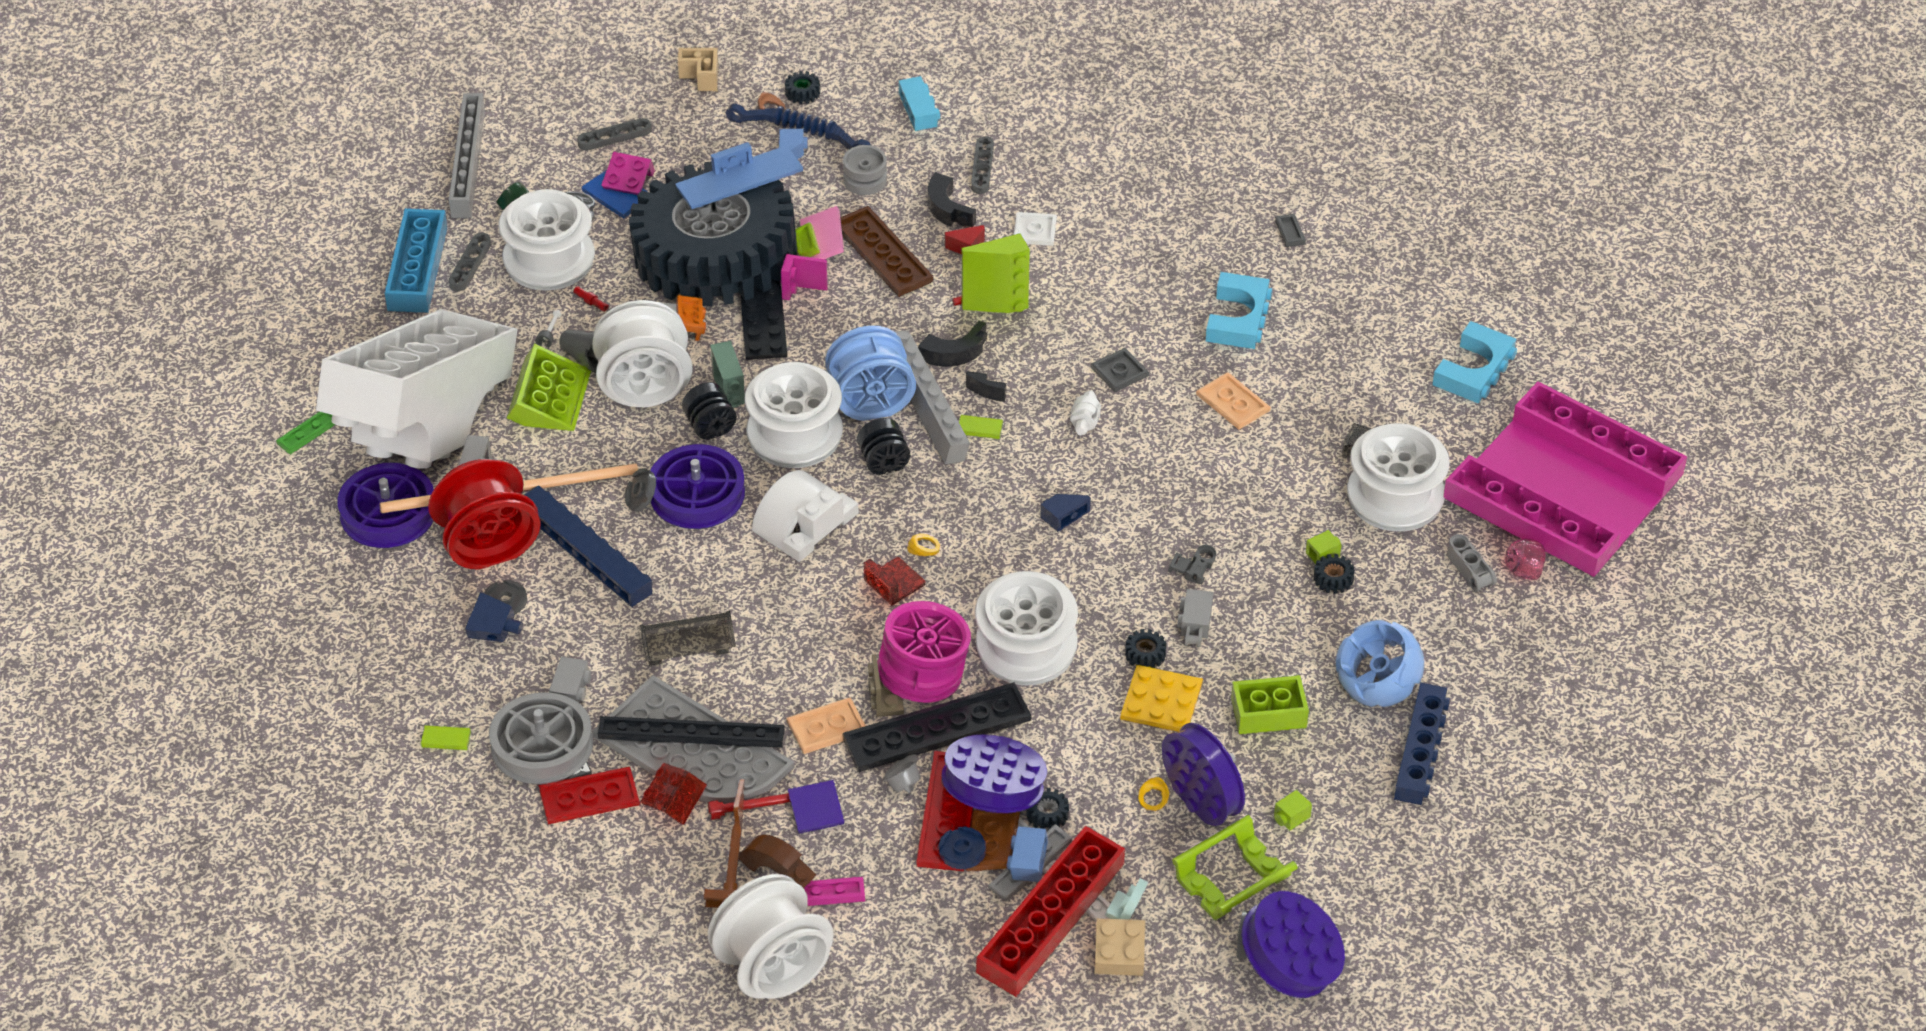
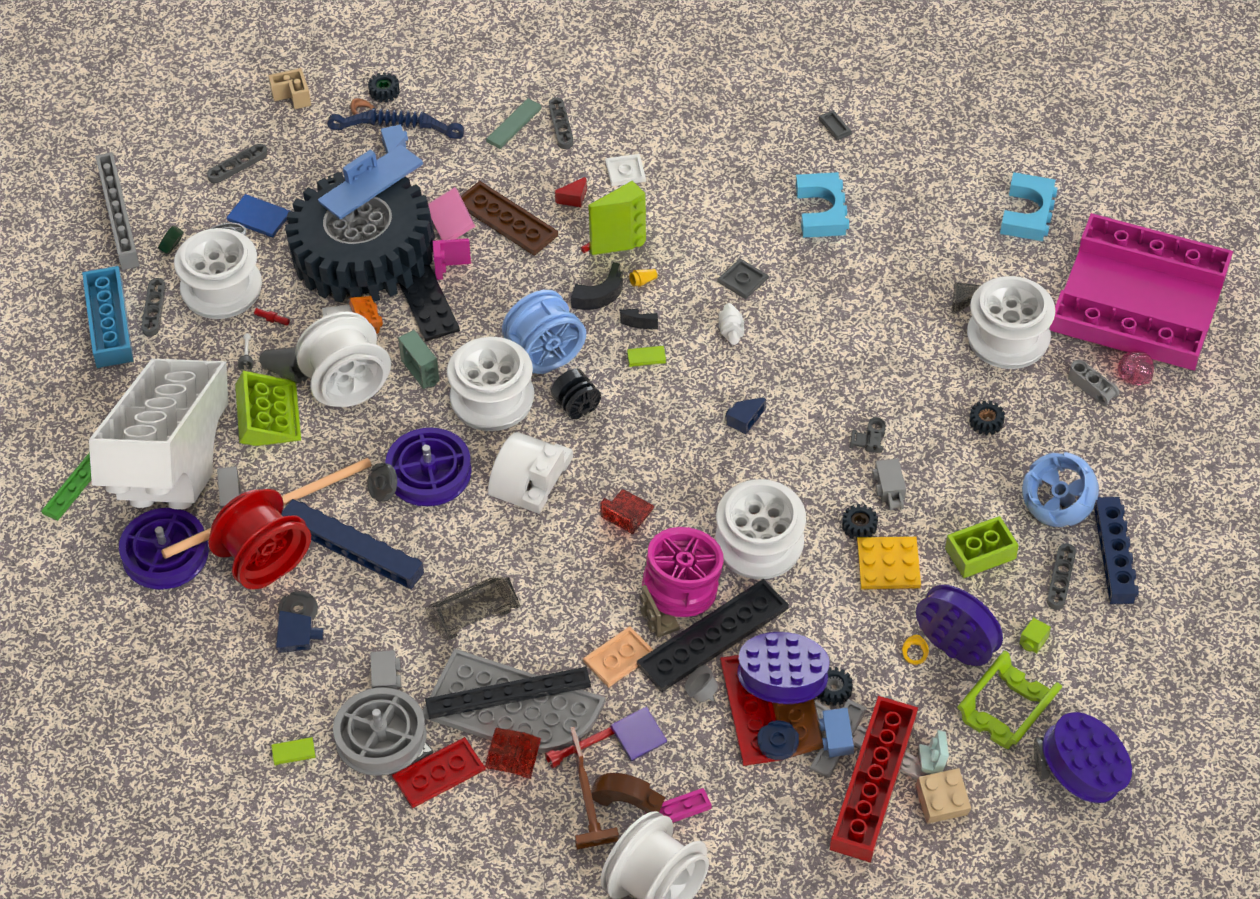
camera: 15 degrees left, 5 degrees up
dark pink bracket [602,152,655,195] -> none
black wheel [682,382,737,440] -> none
lime tile [796,222,820,257] -> none
light grey wheel [843,145,887,195] -> none
light grey brick [896,330,970,464] -> none
medium azure brick [898,76,940,131] -> none
yellow piece [907,533,941,556] -> none
black arch [928,172,976,227] -> none
light nougat tile [1196,372,1271,430] -> none
lime brick [1306,530,1342,564] -> none
none -> sand green tile [486,98,542,149]
none -> yellow cone [629,268,658,287]
none -> dark grey beam [1047,543,1076,610]

